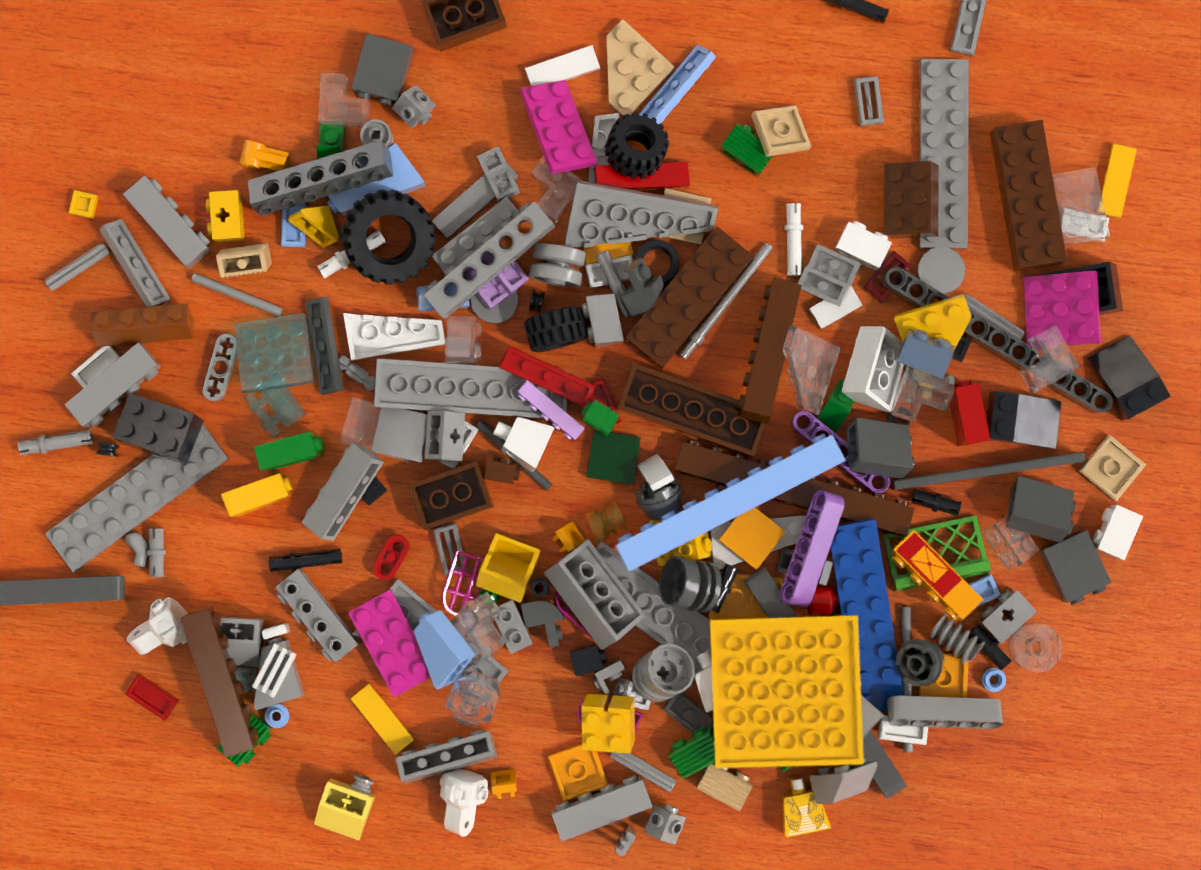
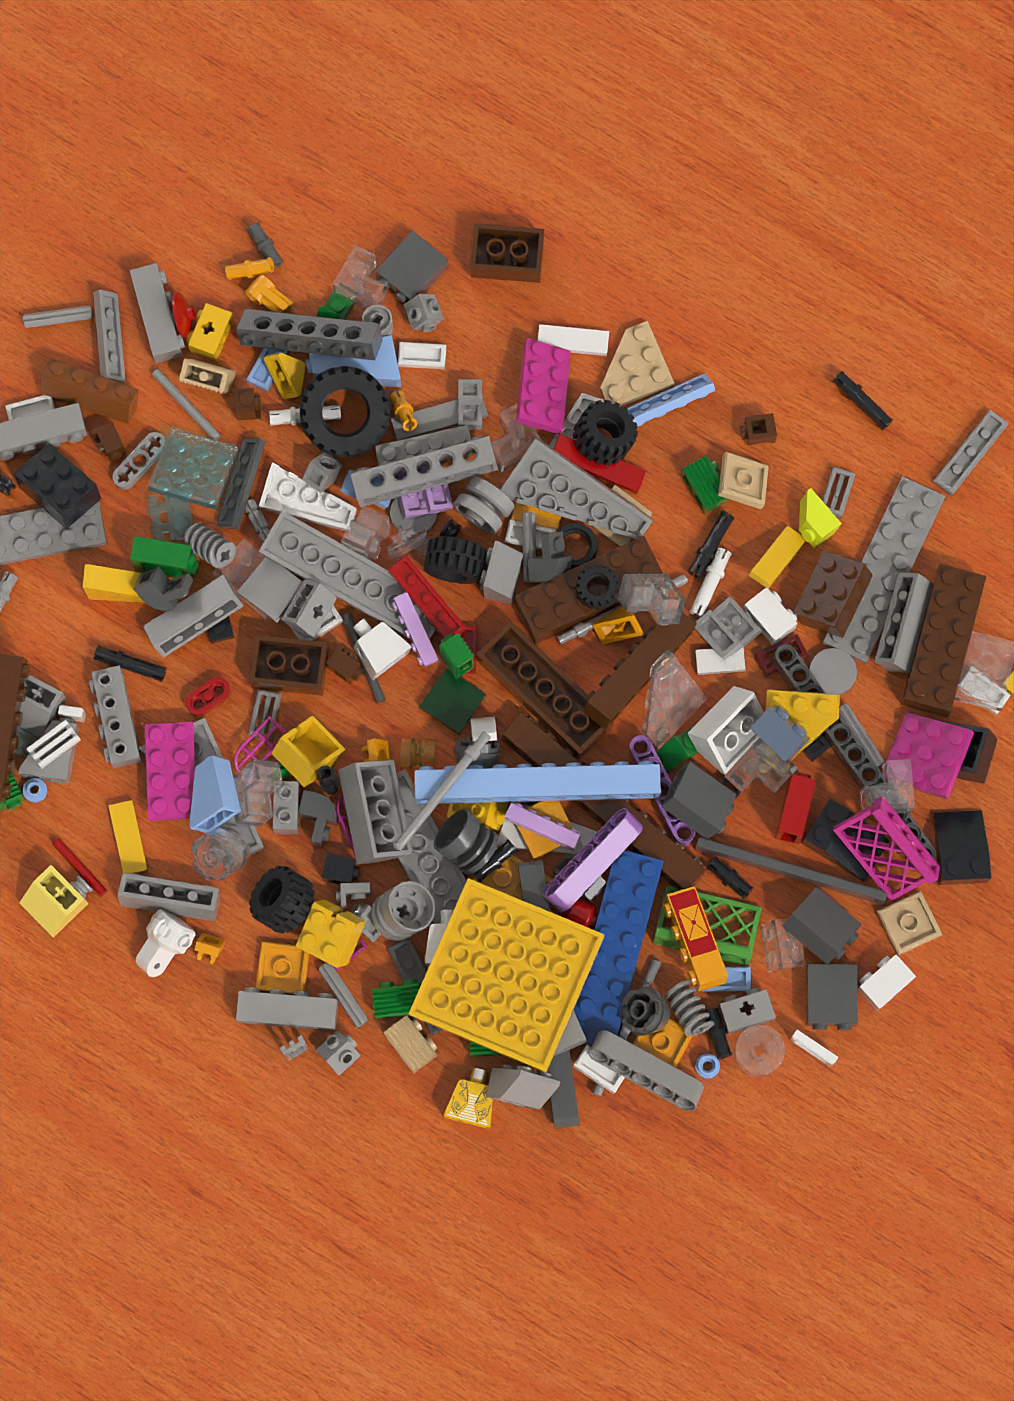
camera: 30 degrees right, 10 degrees down
yellow tile [68,190,99,219] -> none
none -> red bar [52,838,107,897]
none -> reddish brown brick [91,421,126,462]
none -> dark grey brick [133,566,193,611]
none -> red dish [172,292,196,339]
none -> light grey piece [184,523,236,568]
none -> light orange pin [225,257,274,280]
none -> reddish brown brick [234,388,261,421]
none -> dark grey pin [247,222,284,269]
none -> black tyre [249,866,315,934]
none -> light grey brick [302,452,343,493]
none -> clear hips [387,525,429,562]
none -> light orange pin [390,391,417,431]
none -> light grey bar [393,731,491,852]
none -> white tile [398,342,446,370]
none -> lavender piece [505,803,580,851]
none -> black tyre [576,564,619,610]
none -> light orange slope [592,605,644,644]
none -> clear brick [618,574,686,626]
none -> black pin [687,511,734,579]
none -> reddish brown brick [740,413,777,445]
none -> yellow tile [749,526,806,589]
none -> white tile [790,1030,838,1067]
none -> neon yellow slope [799,488,842,548]
none -> dark pink fence [833,796,940,900]
none -> light grey brick [875,572,934,673]

